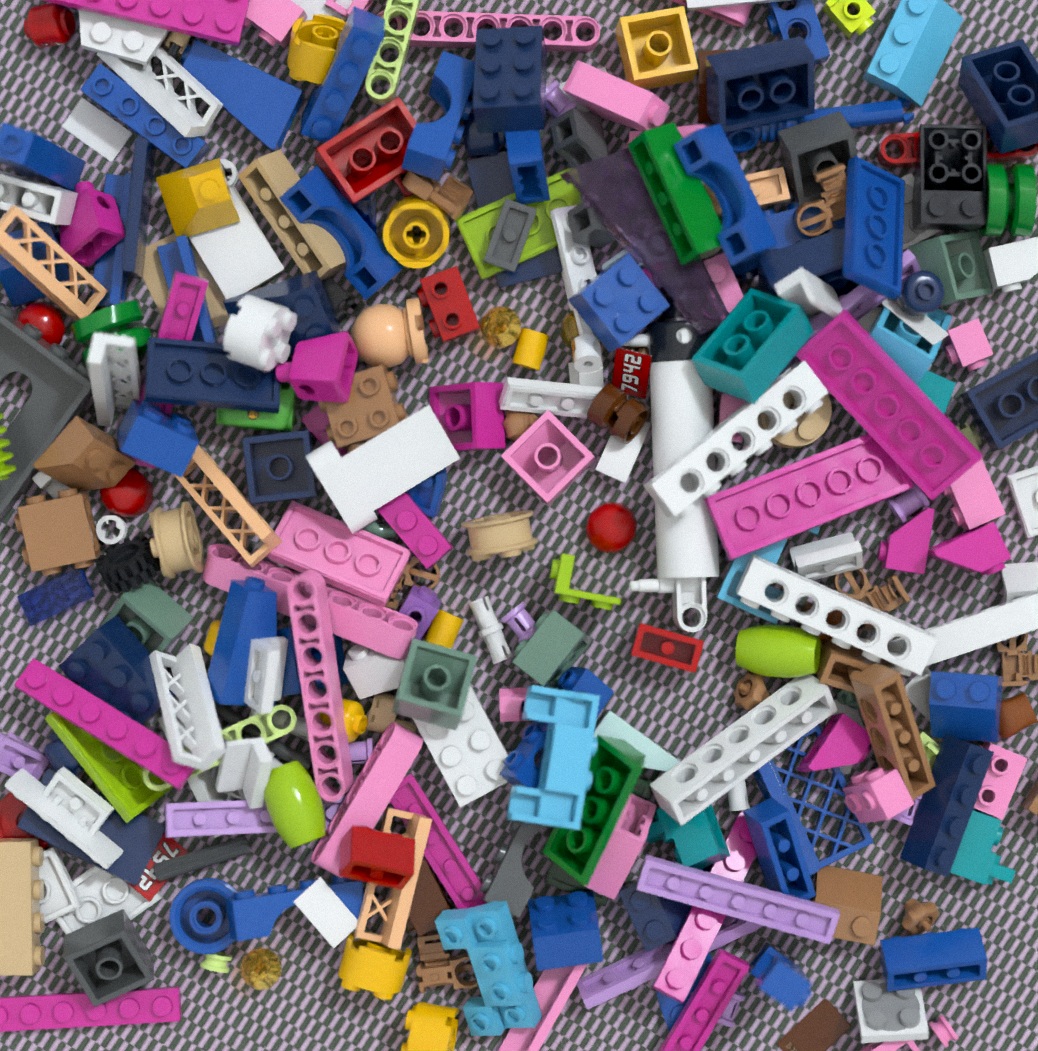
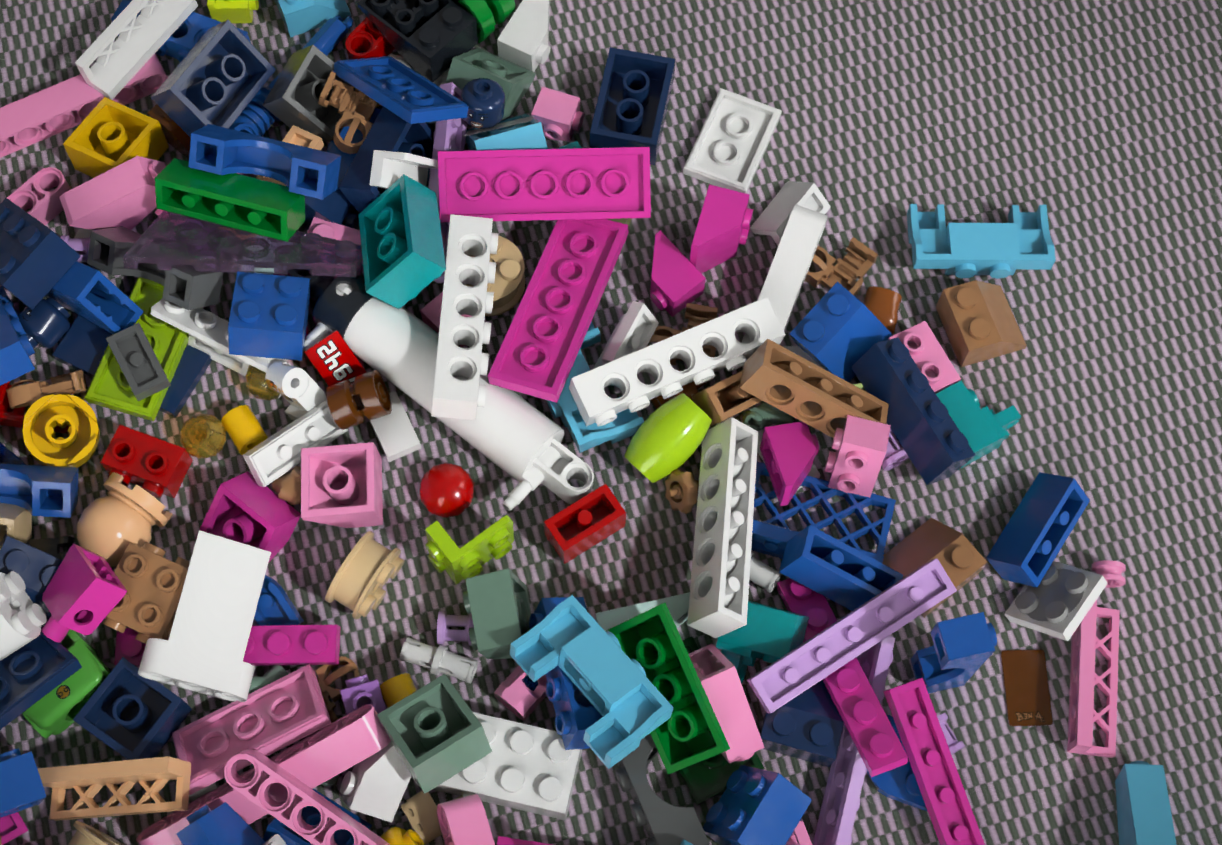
camera: 50 degrees left, 20 degrees down
lavender bush [886,482,930,524] -> none
medium nougat piece [902,898,940,935] -> none
bright pink brick [942,458,1006,530] -> none

